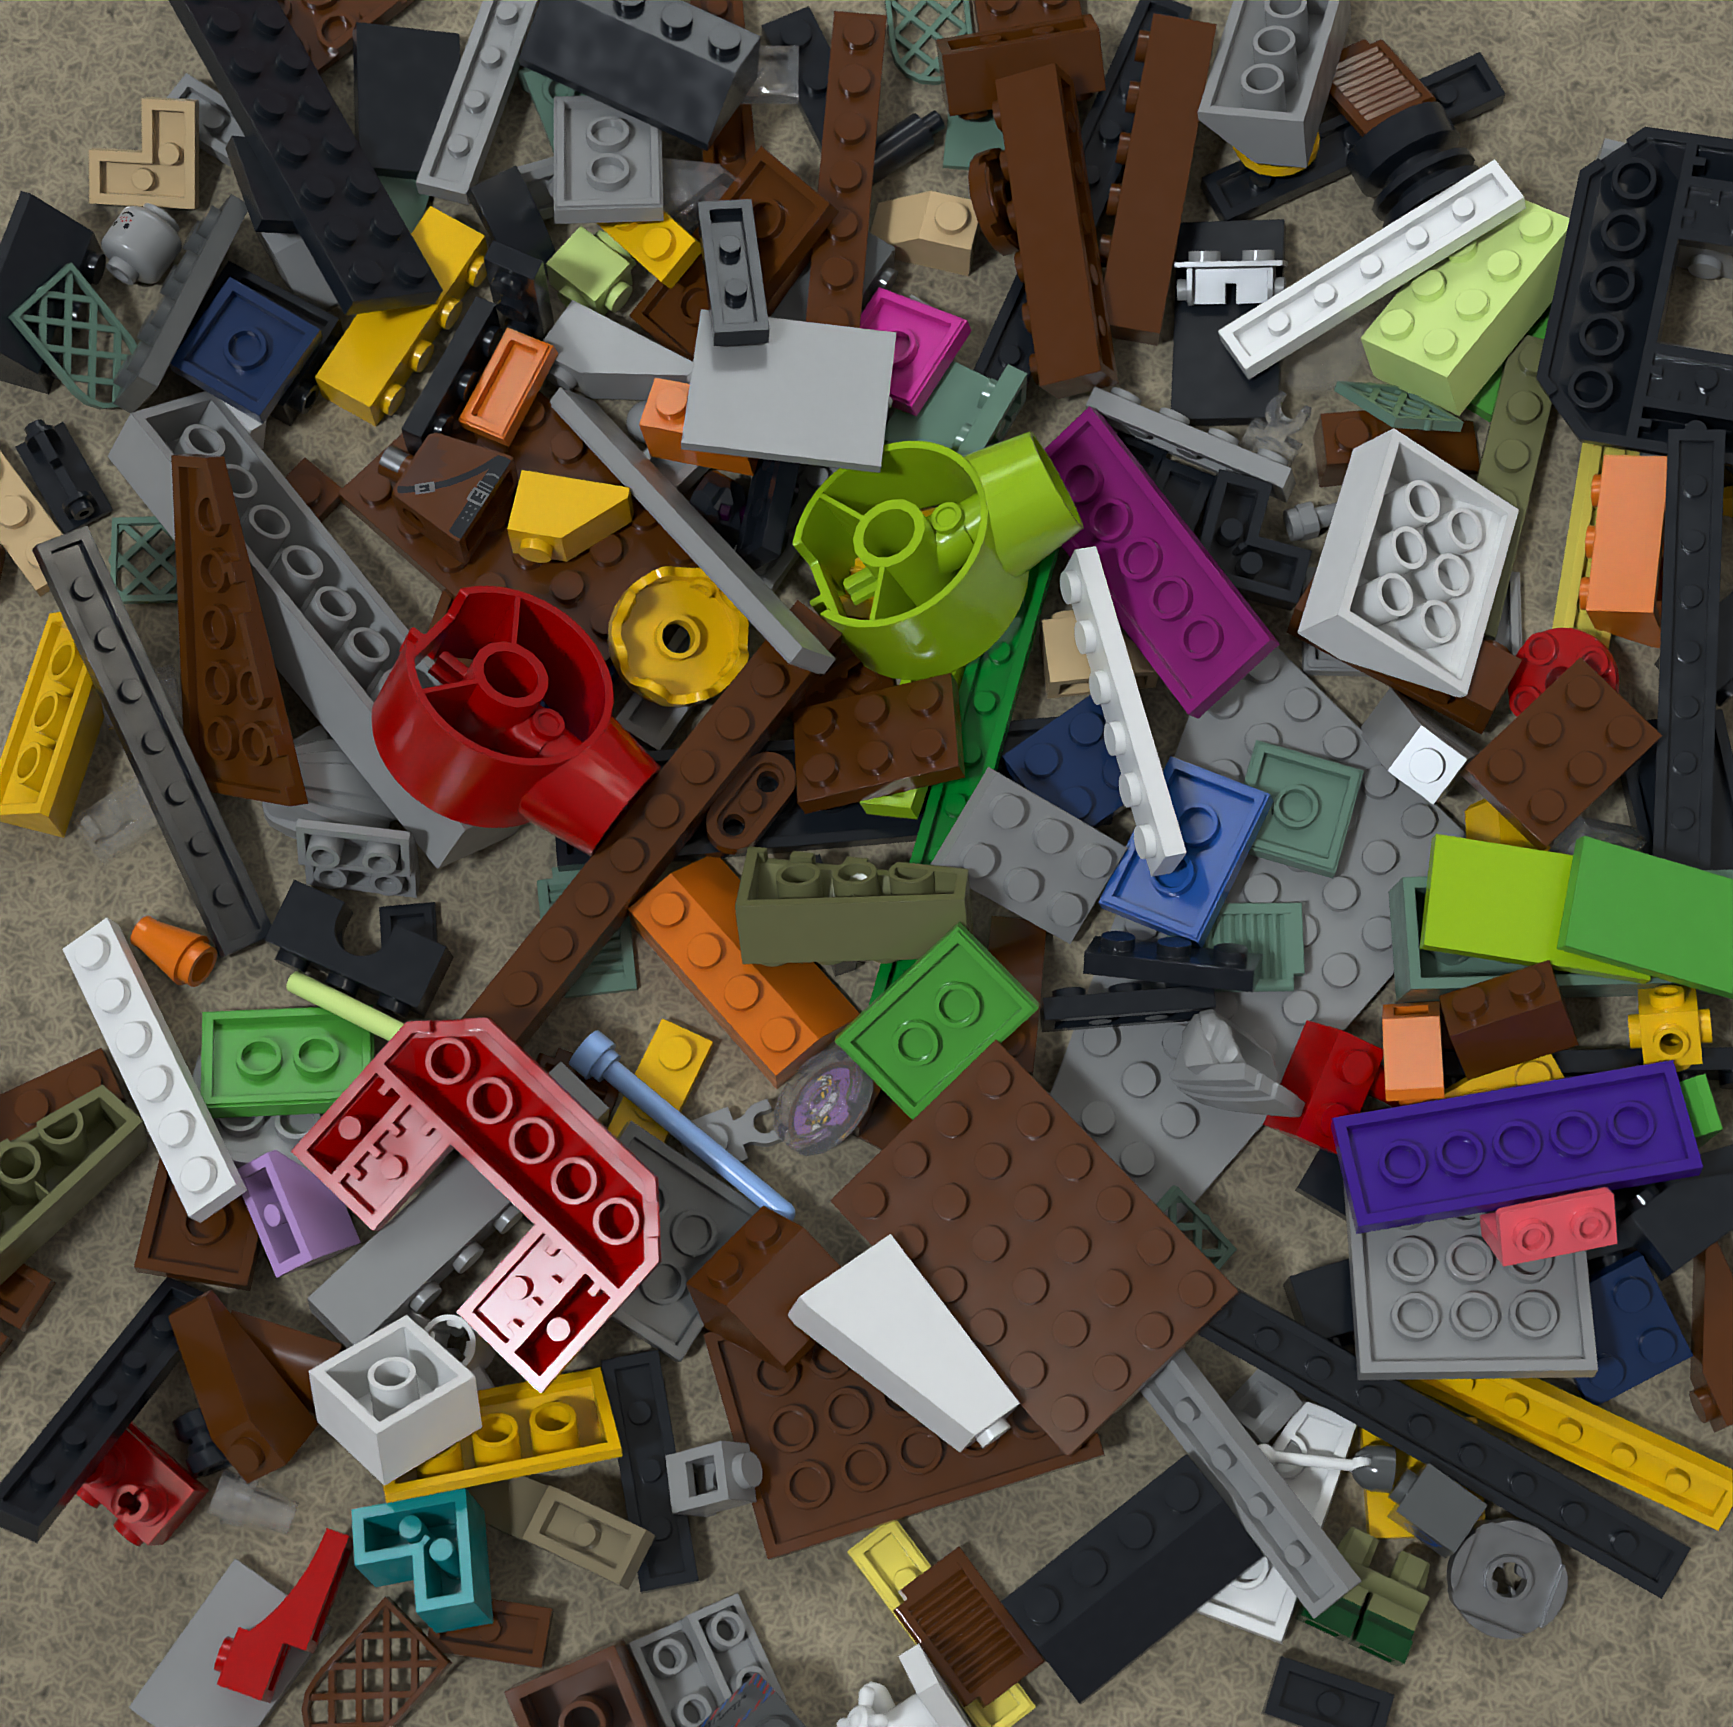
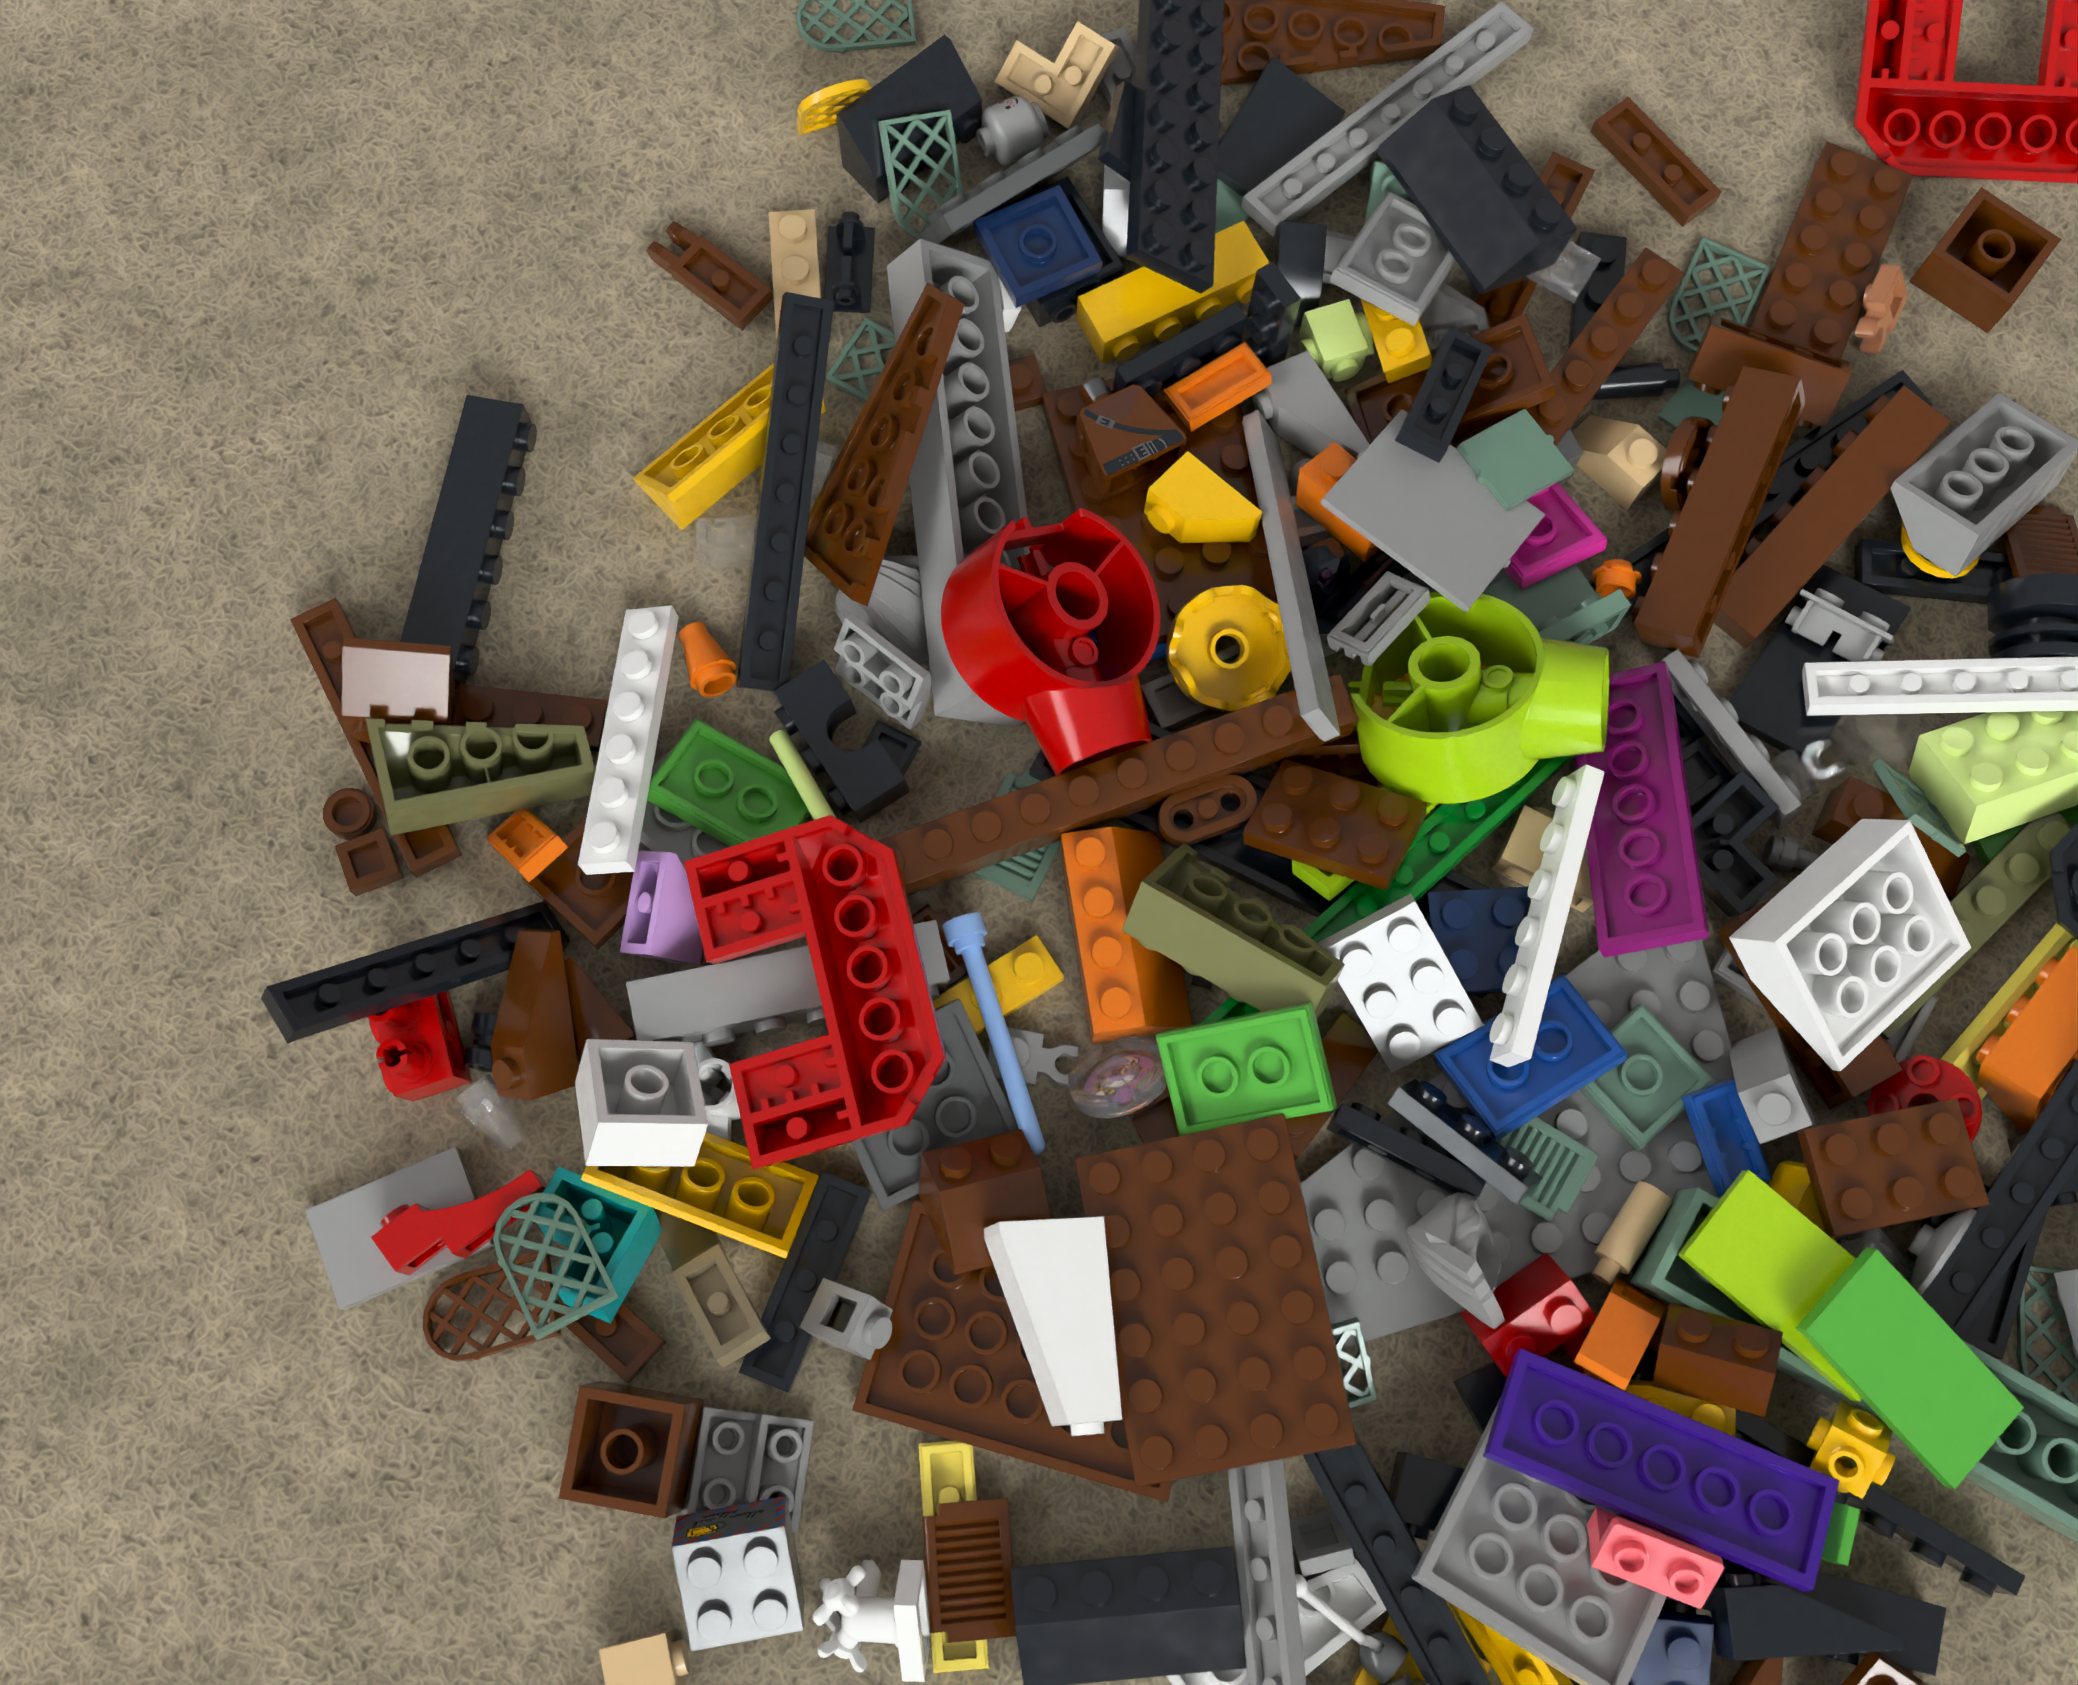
camera: 30 degrees right, 0 degrees up
none -> orange plate [486,808,568,882]
none -> sand green window [493,1193,619,1341]
none -> light grey tile [1327,571,1430,667]
none -> sand green piece [1457,409,1575,511]
none -> orange plate [1592,559,1642,600]
none -> tan cylinder [1592,1181,1673,1286]
none -> blue plate [1681,1079,1772,1197]
none -> light grey dish [1907,1208,1977,1296]

